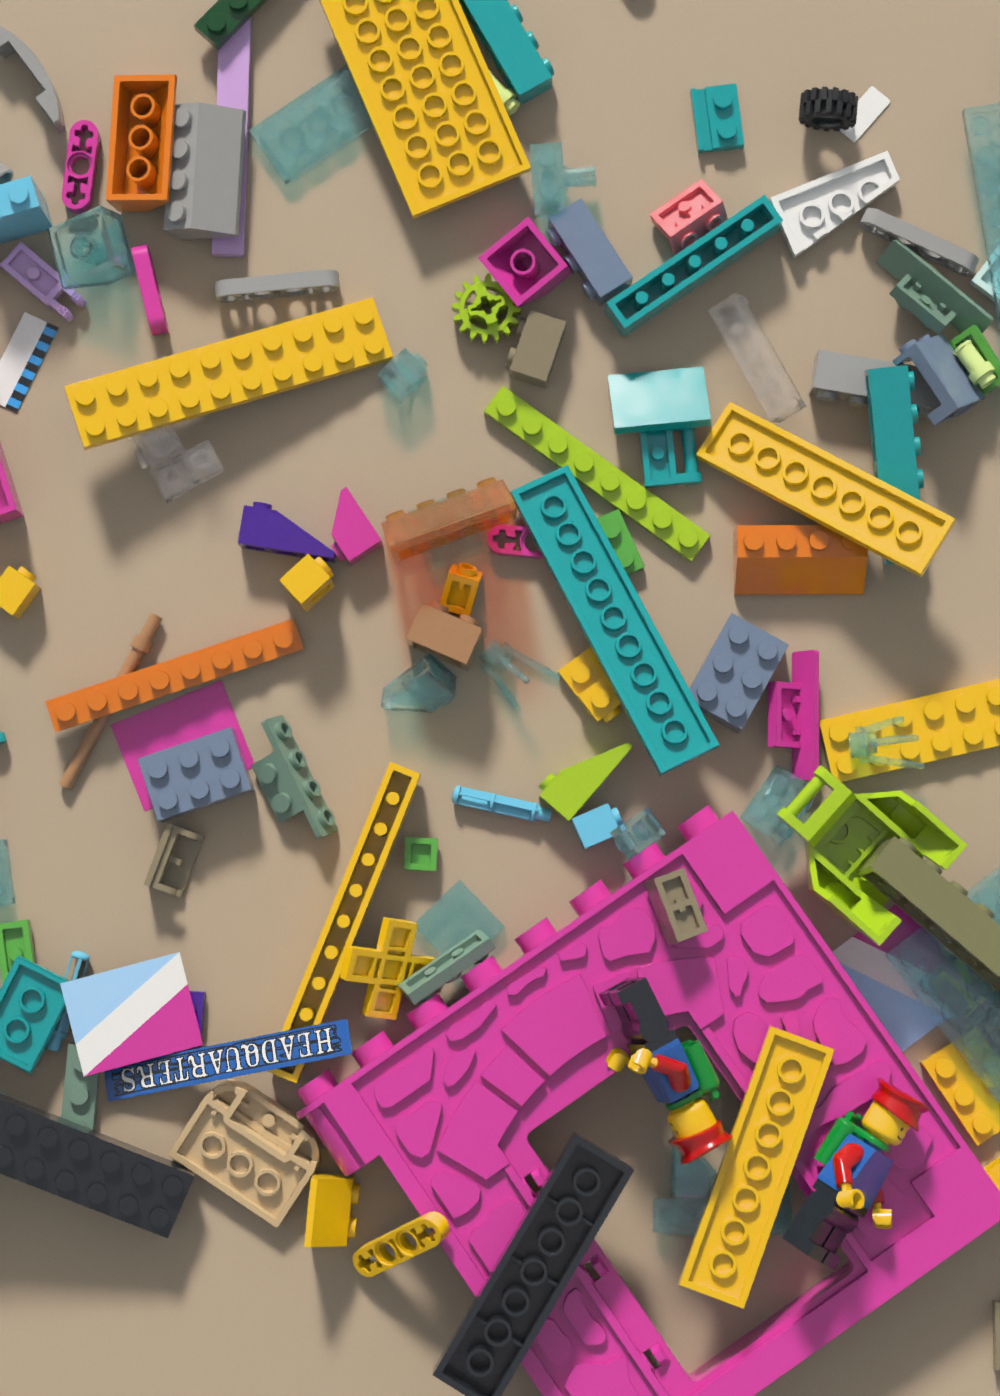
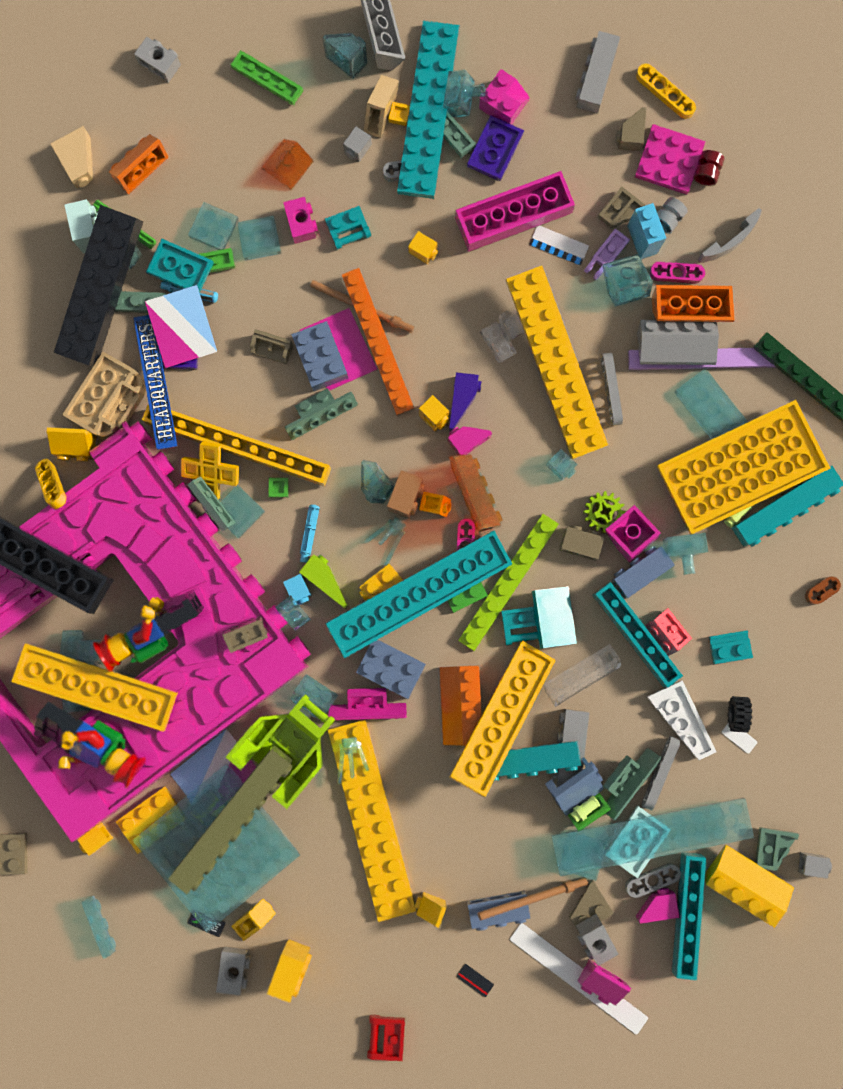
camera: 85 degrees right, 0 degrees up
dark pink beam [131,244,169,336] -> none

